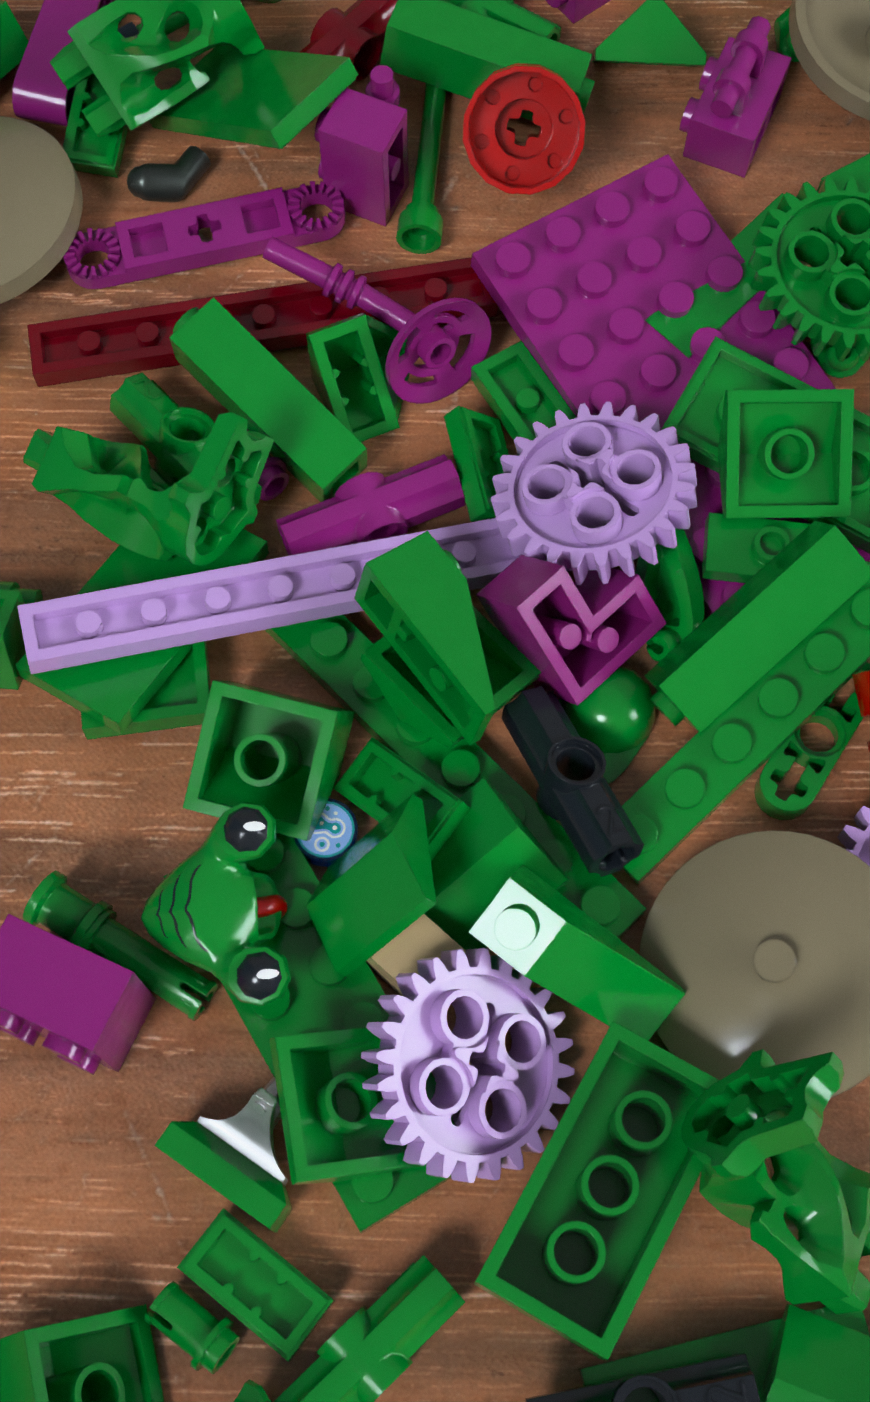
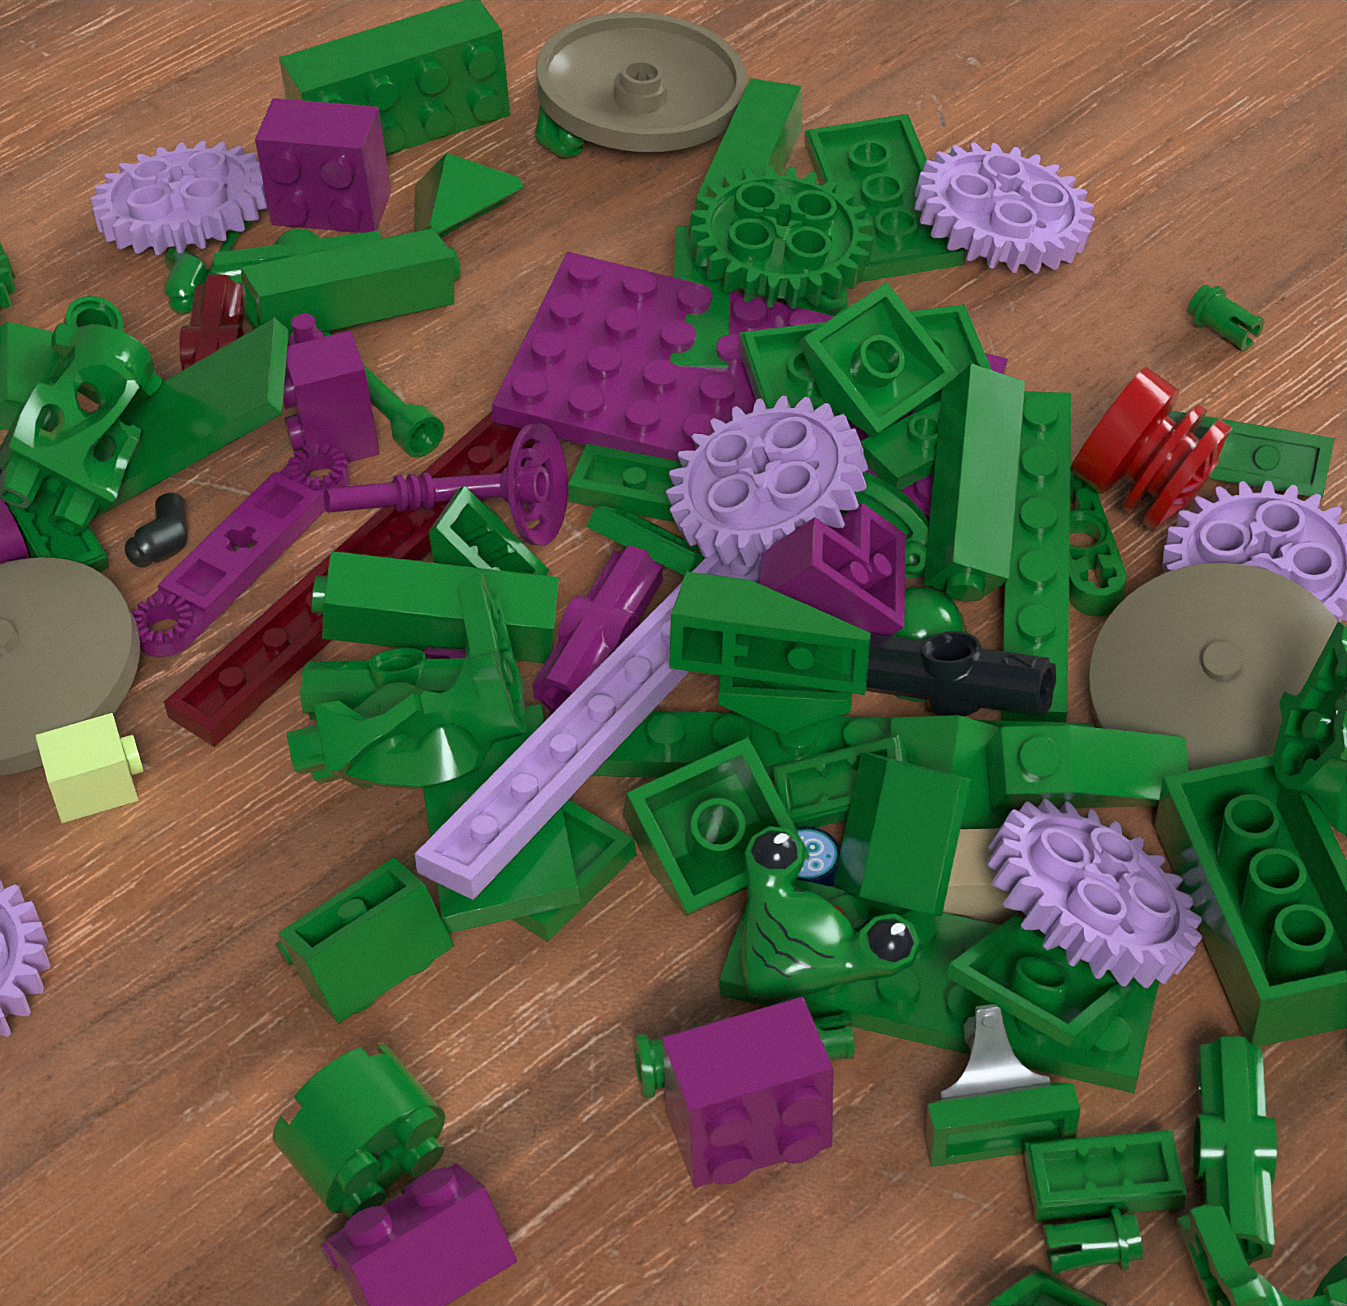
camera: 40 degrees left, 20 degrees down
red wheel [463,63,586,195] -> none
magenta brick [679,16,792,178] -> none

